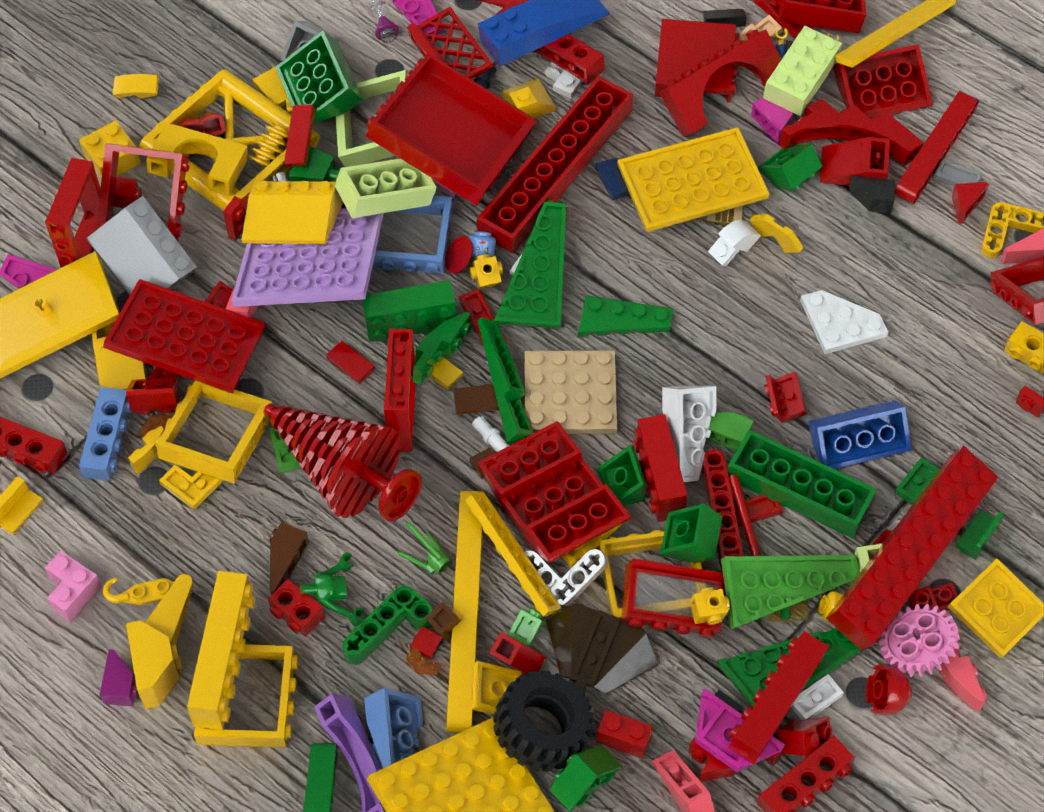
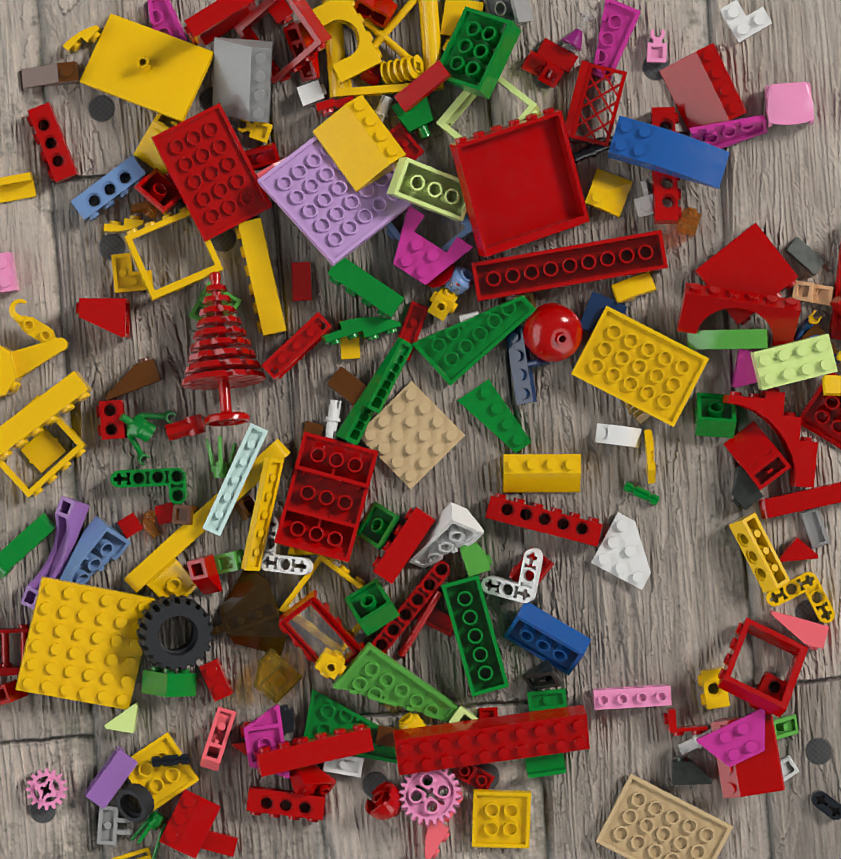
camera: 40 degrees right, 30 degrees up
none -> yellow piece [21,428,67,473]
none -> red slope [76,298,130,339]
none -> red tile [117,512,144,538]
none -> red piece [165,414,206,441]
none -> light aqua plate [203,423,268,536]
none -> reddish brown brick [234,495,255,521]
none -> yellow brick [236,218,287,336]
none -> yellow plate [237,119,273,144]
none -> clear yellow slope [254,648,303,704]
none -> red slope [283,19,320,82]
none -> white brick [297,80,327,108]
none -> red slope [360,64,382,86]
none -> reddish brown tile [375,725,397,747]
none -> dark pink wing [393,206,473,285]
none -> white beam [481,548,543,603]
none -> red brick [485,493,603,547]
none -> yellow slope [503,454,581,492]
none -> plate [506,326,550,405]
none -> red slope [521,50,564,88]
none -> red cylinder [523,303,583,362]
none -> pearl dark grey slope [523,660,563,690]
none -> red tile [537,38,578,74]
none -> bright pink brick [592,684,672,710]
none -> yellow slope [611,272,656,303]
none -> green axle [623,481,660,505]
none -> clear orange brick [675,207,702,237]
none -> bright green slope [687,329,768,350]
none -> yellow brick [729,512,790,593]

